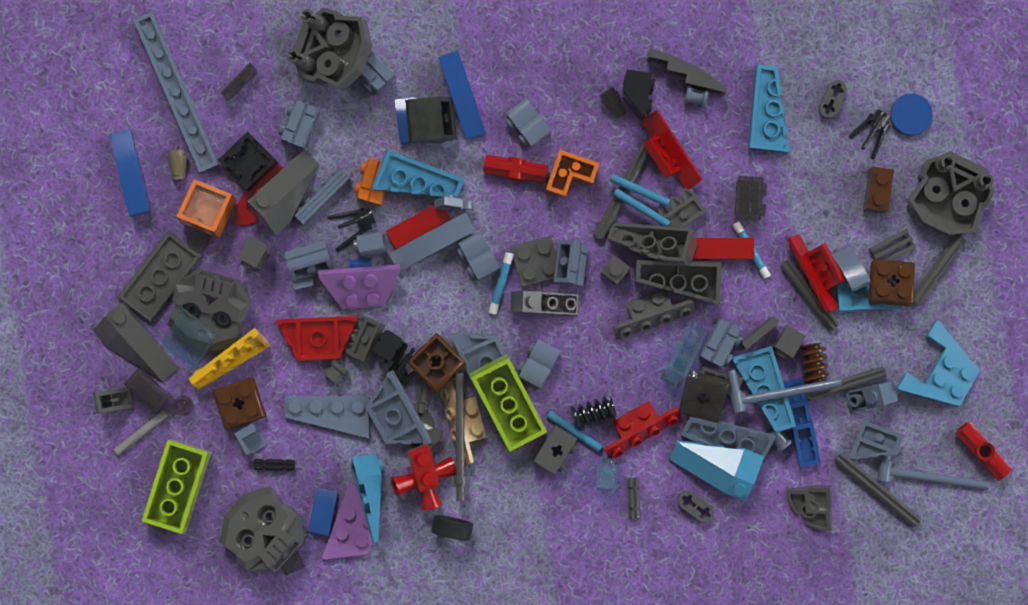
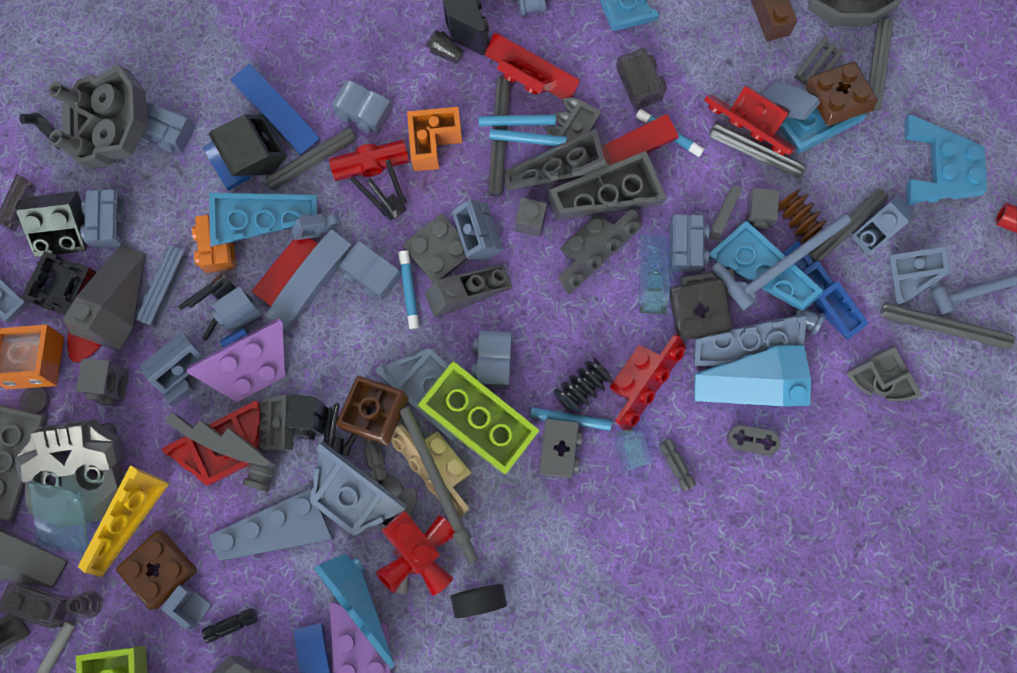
camera: 20 degrees left, 10 degrees down
none -> pearl dark grey slope [16,191,86,257]
none -> black bar [19,112,60,150]
none -> dark grey slope [165,412,277,469]
none -> dark grey axle [265,128,356,190]
none -> black plant [350,159,407,221]

